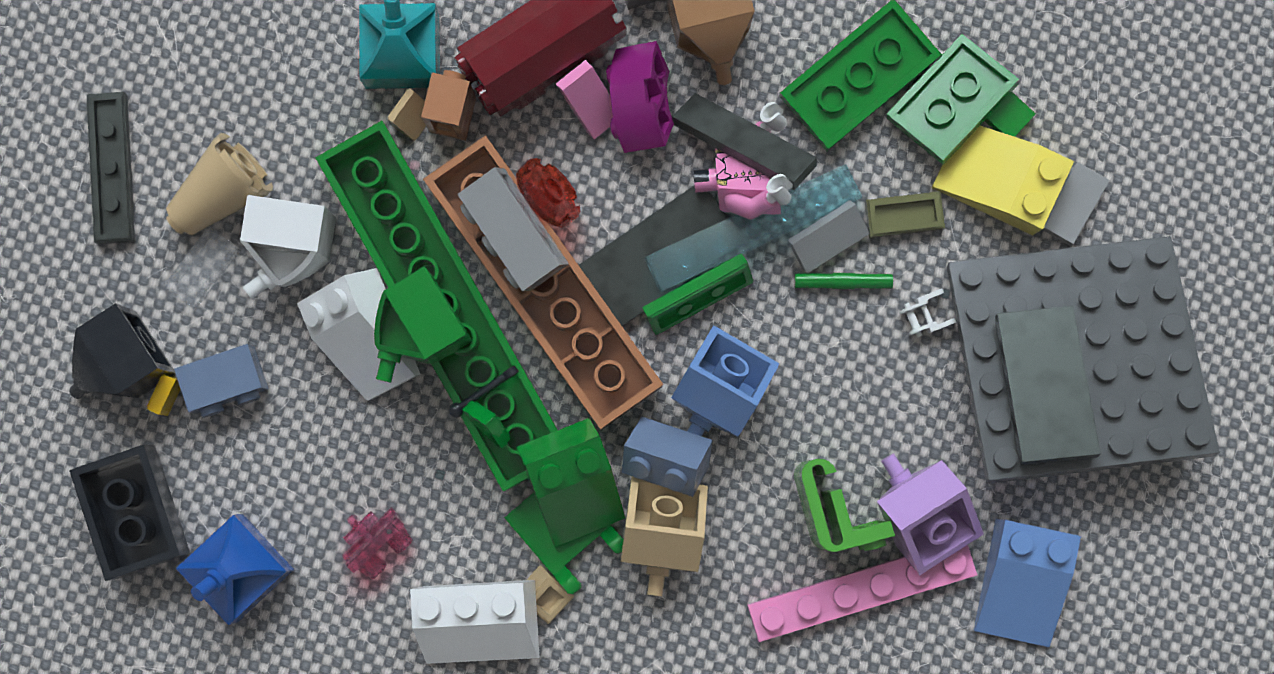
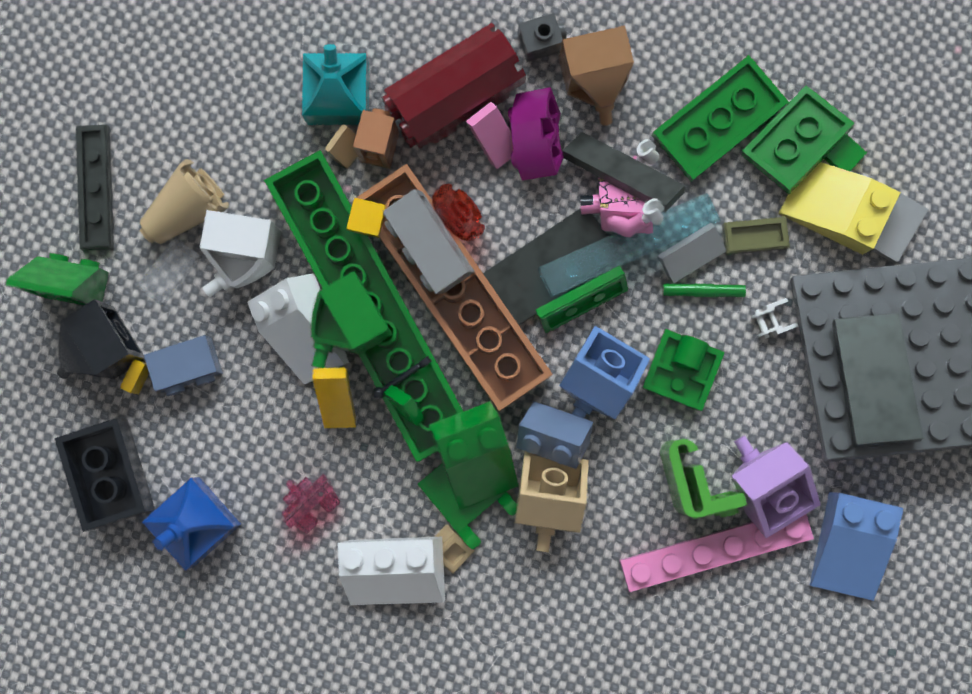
camera: 10 degrees right, 0 degrees up
none -> green slope [6,253,109,306]
none -> yellow tile [312,367,356,428]
none -> yellow tile [346,198,386,238]
none -> green plate [641,329,725,412]

